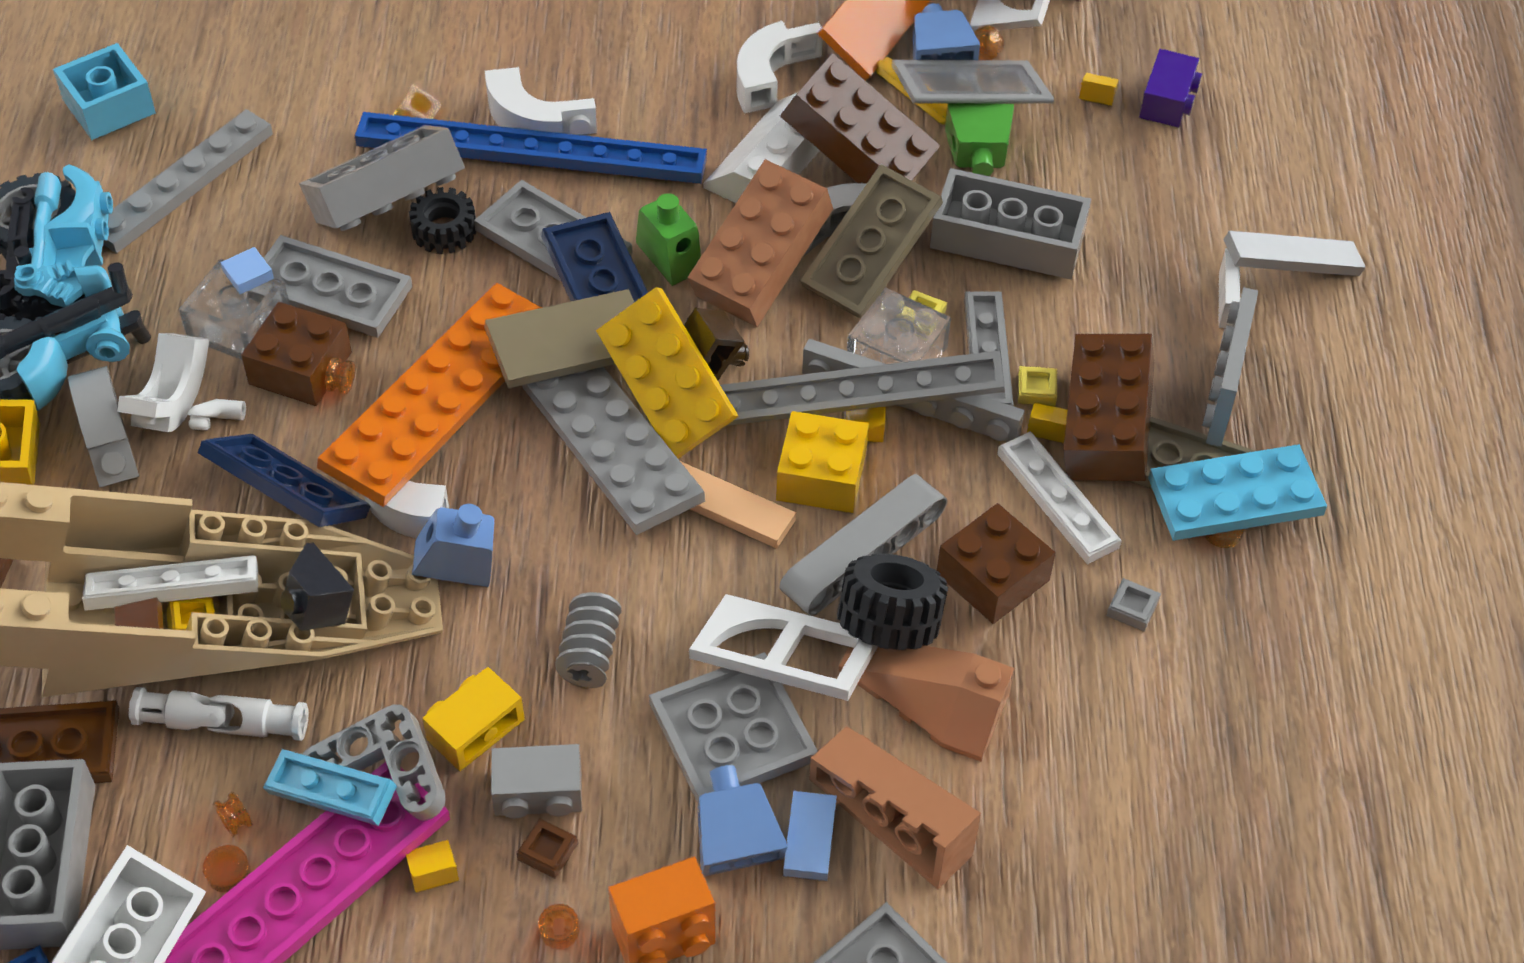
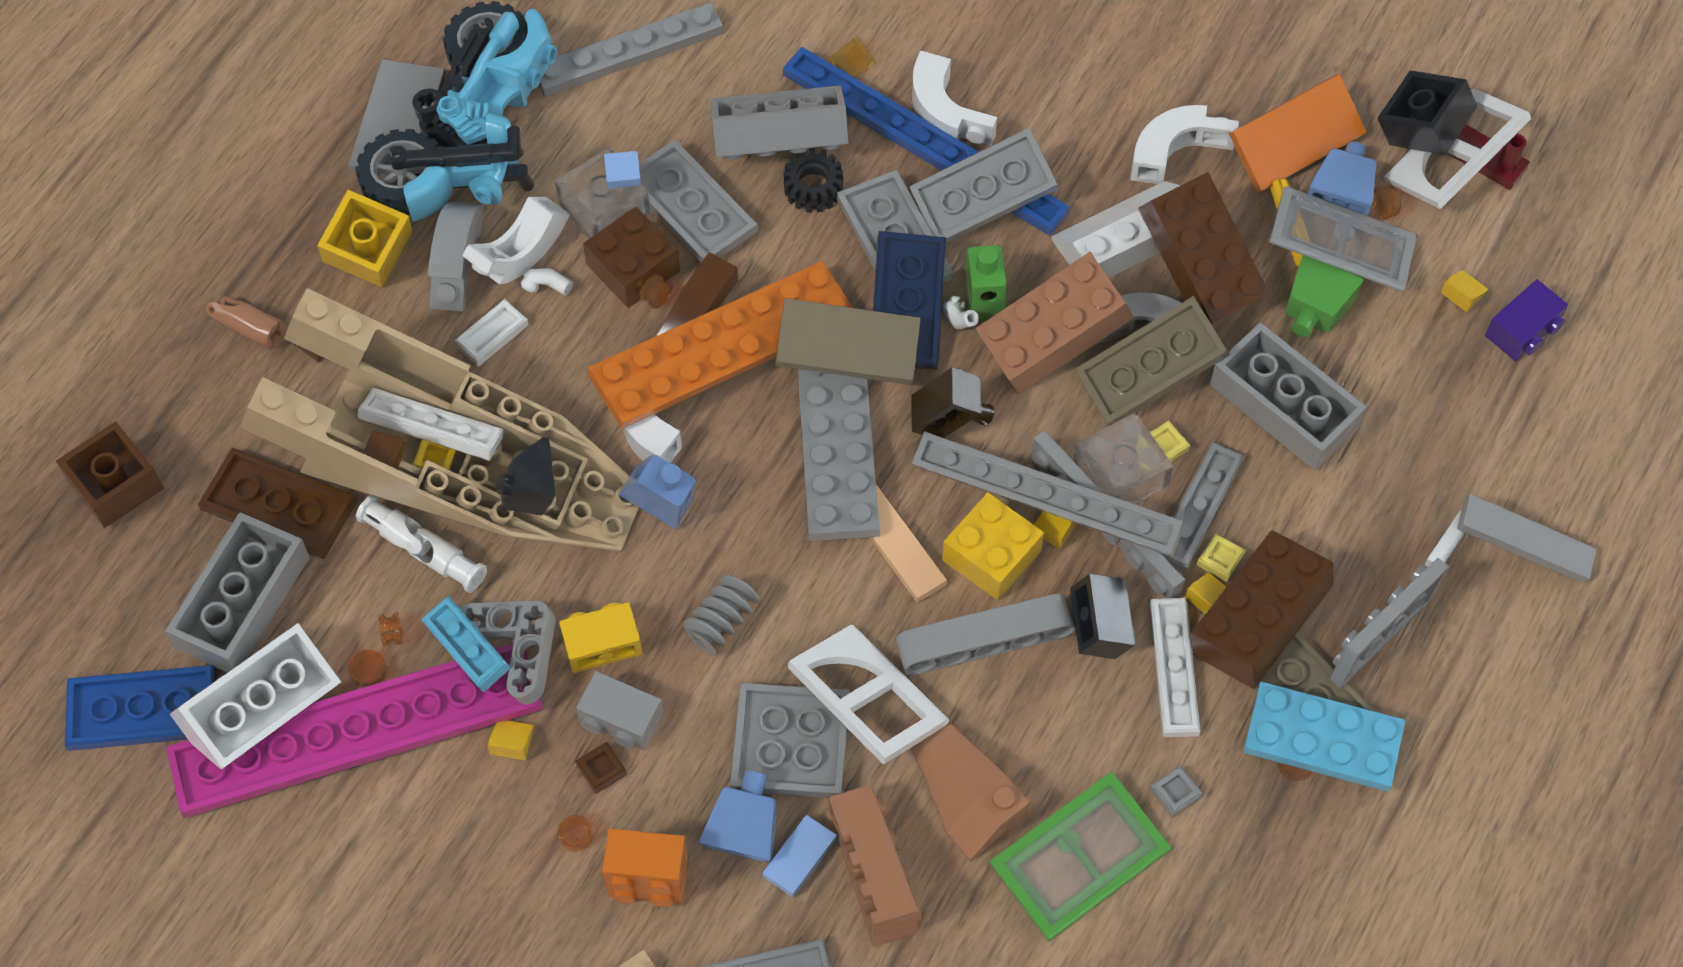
camera: 30 degrees right, 10 degrees up
dark blue tile [197,434,371,527] -> none
yellow plate [596,287,739,459] -> none
black tyre [837,554,948,650] -> none
reddish brown brick [937,503,1056,624] -> none
none -> white tile [454,299,529,367]
none -> reddish brown slope [658,252,738,335]
none -> light grey plate [909,128,1059,243]
none -> white arm [942,296,979,330]
none -> clear door [989,771,1172,941]
none -> brick [1070,574,1135,659]

